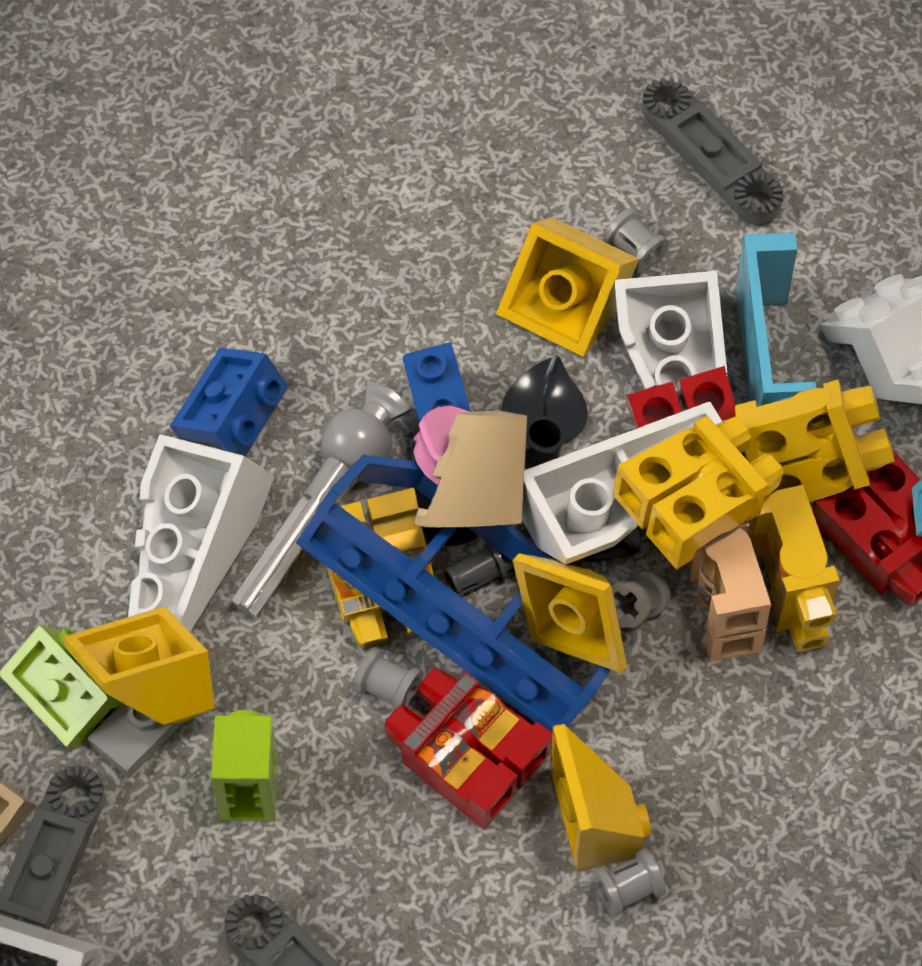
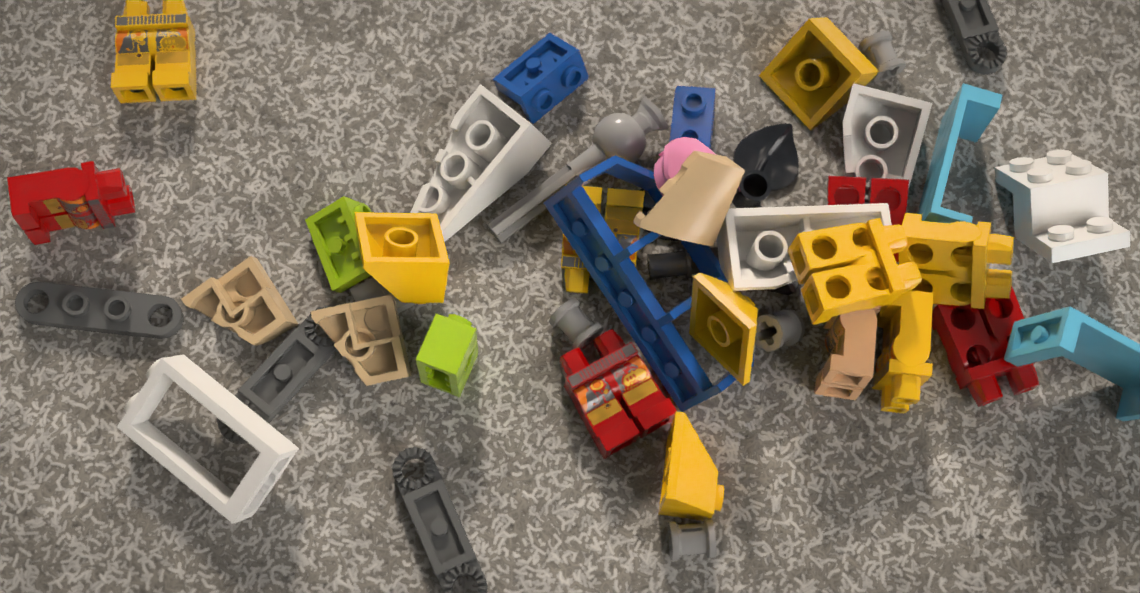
camera: 15 degrees right, 10 degrees up
none -> tan slope [310,294,411,386]

